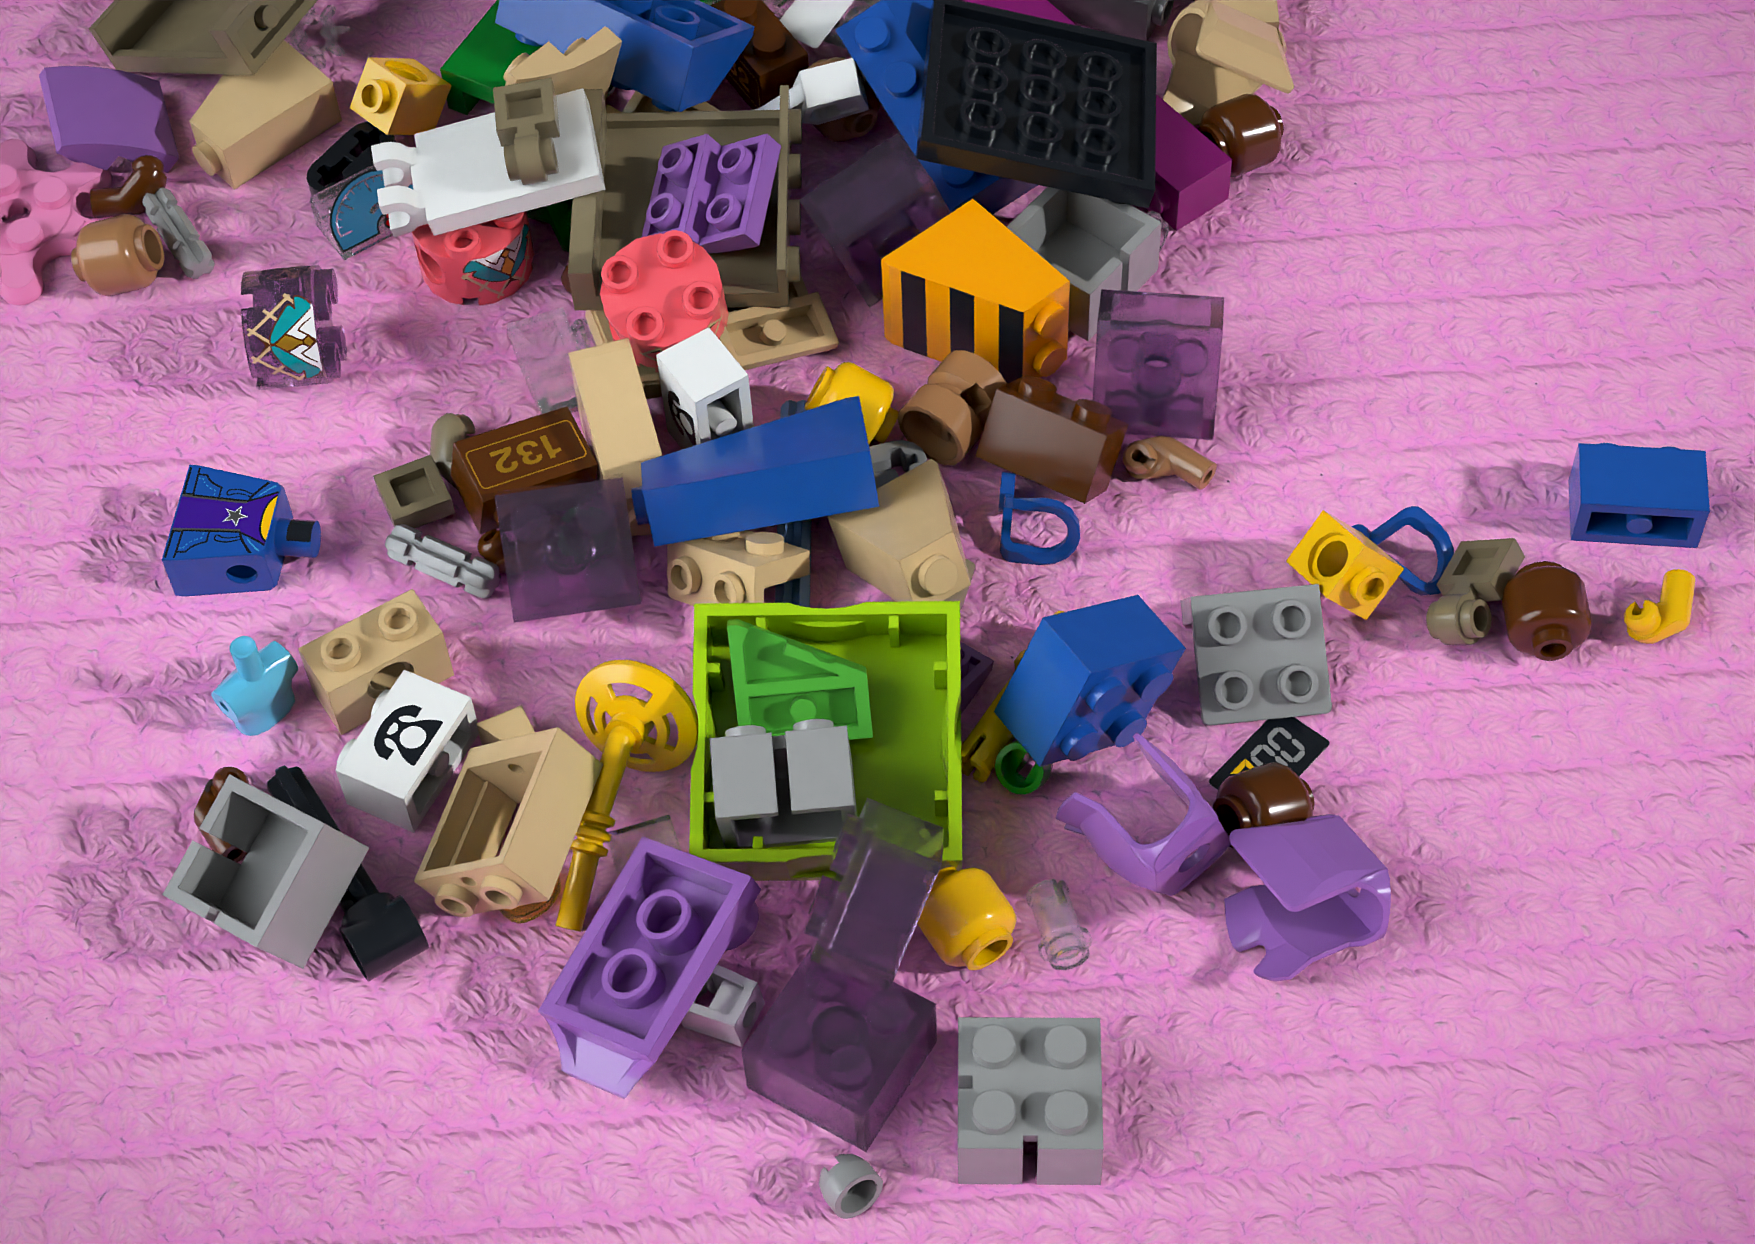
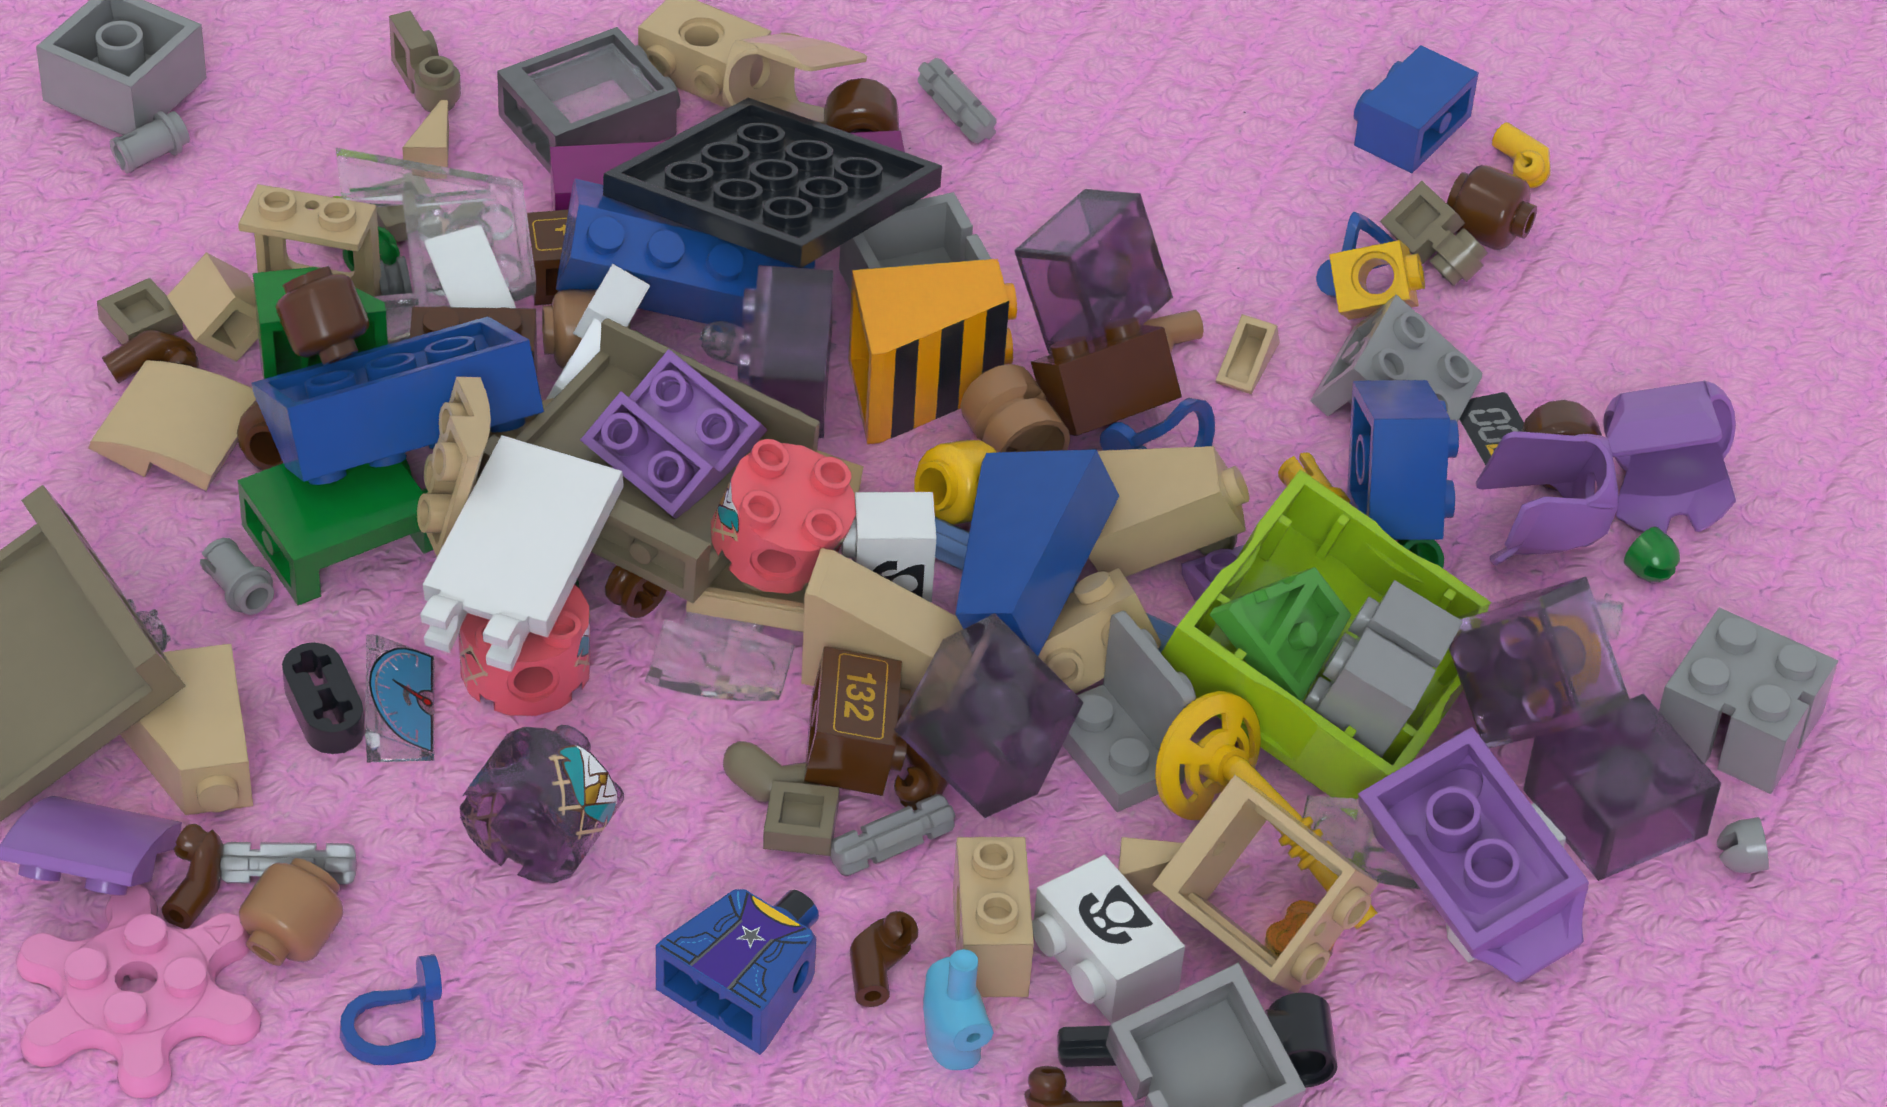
camera: 65 degrees left, 10 degrees down
yellow brick [350,57,452,135] -> none
dark tan plate [493,78,560,185] -> none
none -> light grey pin [200,538,274,615]
none -> blue piece [340,954,442,1065]
none -> reddish brown arm [850,911,919,1007]
none -> light grey axle [918,58,997,144]
none -> light grey bracket [1046,610,1196,812]
none -> tan piece [1216,314,1280,394]
none -> green hinge [1624,526,1680,582]

